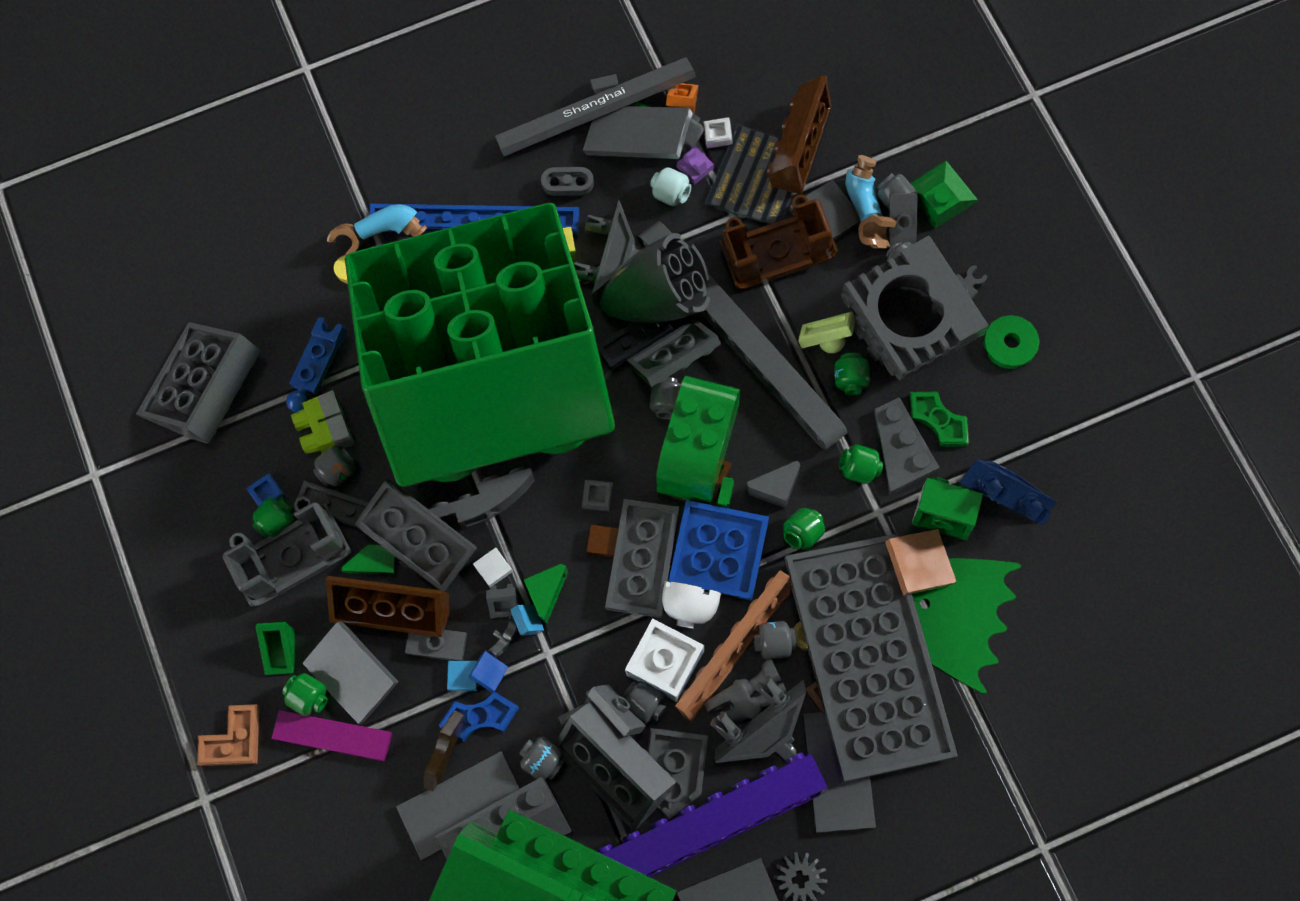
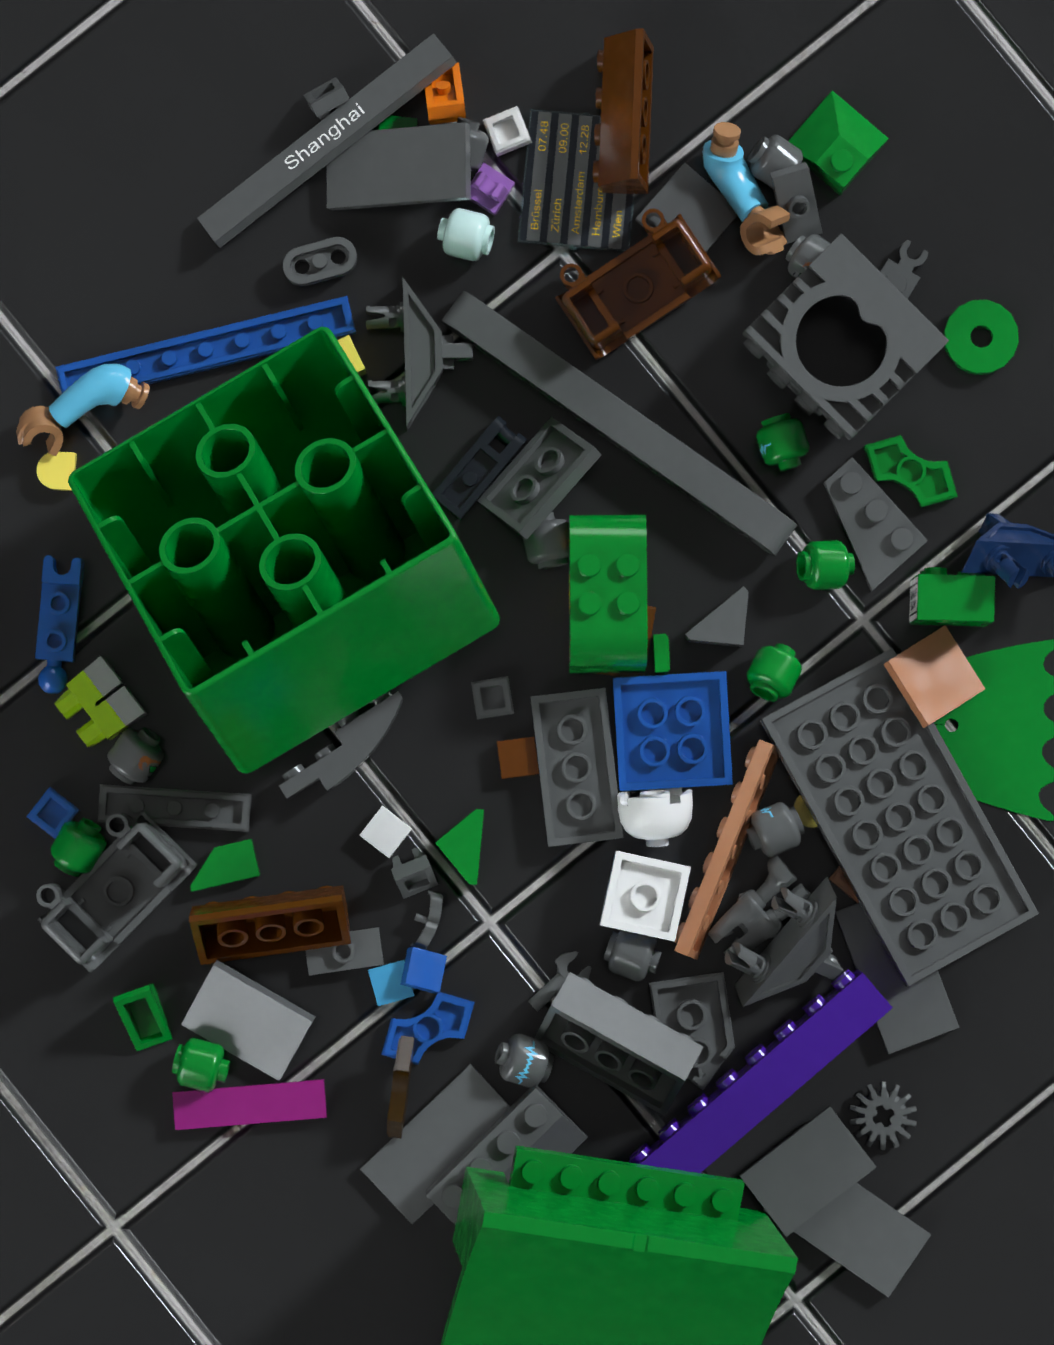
camera: 25 degrees left, 15 degrees up
nougat tile [197,704,260,766] -> none
dark grey tile [354,479,477,591] -> none
dark azure tile [510,605,544,635] -> none
dark grey plate [588,684,646,736] -> none
dark grey cylinder [600,233,710,323] -> none
yellowish green tile [798,312,856,353] -> none

